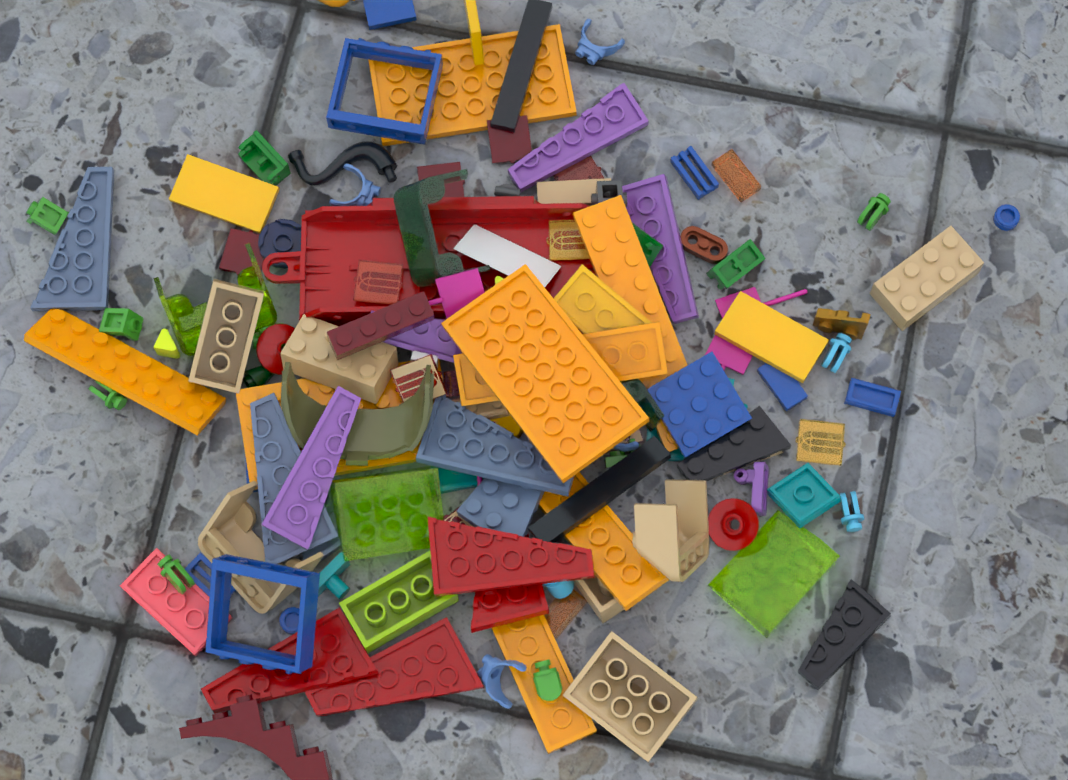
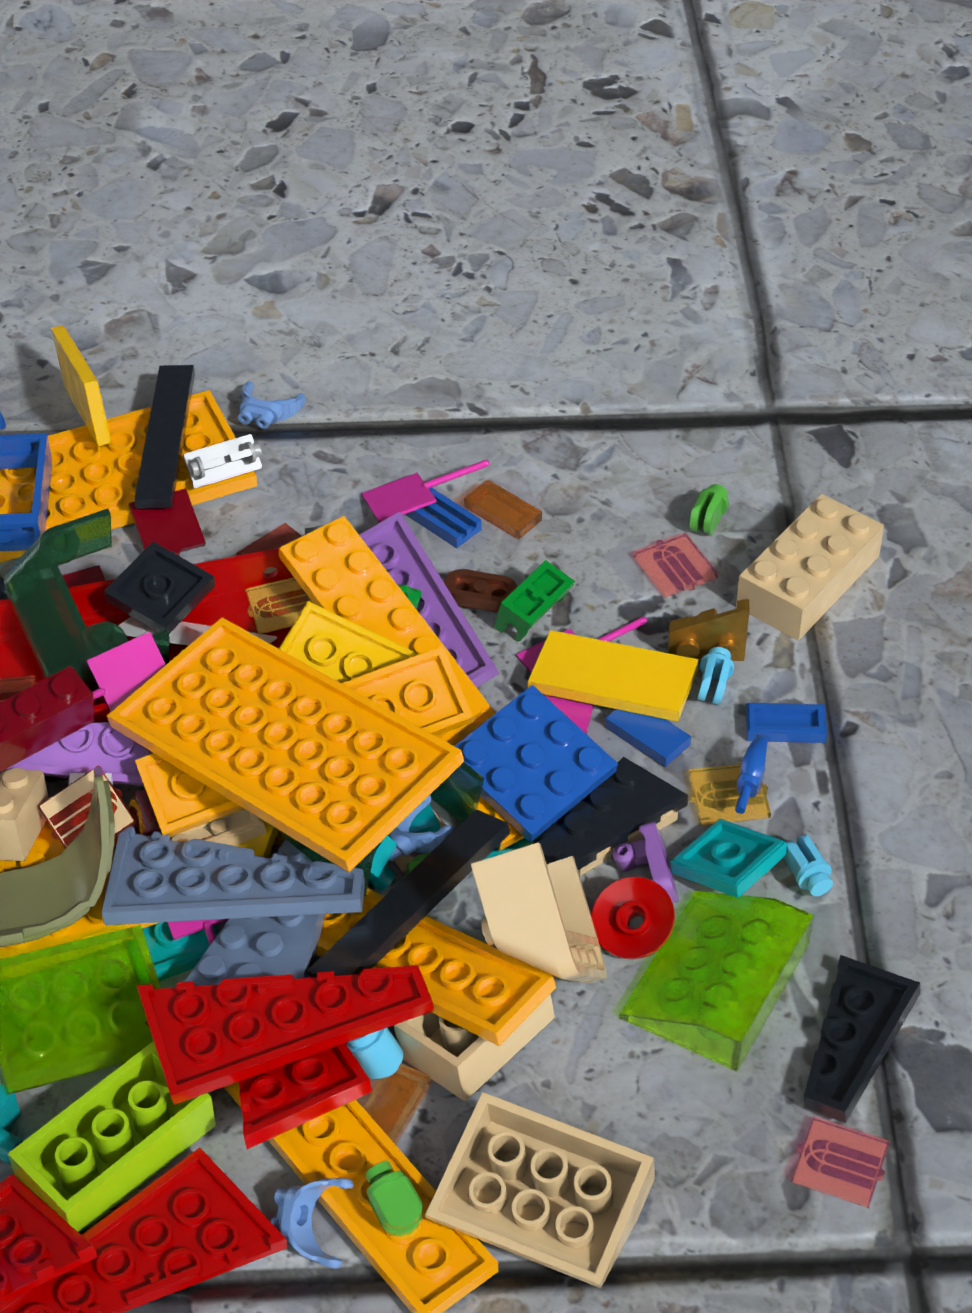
camera: 15 degrees left, 25 degrees down
medium lavender wing [508,83,649,193] -> none
blue tile [993,204,1020,231] -> none
none -> black plate [103,541,215,637]
none -> hinge [183,434,262,489]
none -> dark pink piece [361,460,490,523]
none -> clear pink piece [633,533,718,598]
none -> blue hand [735,734,768,814]
none -> clear pink piece [791,1116,890,1208]

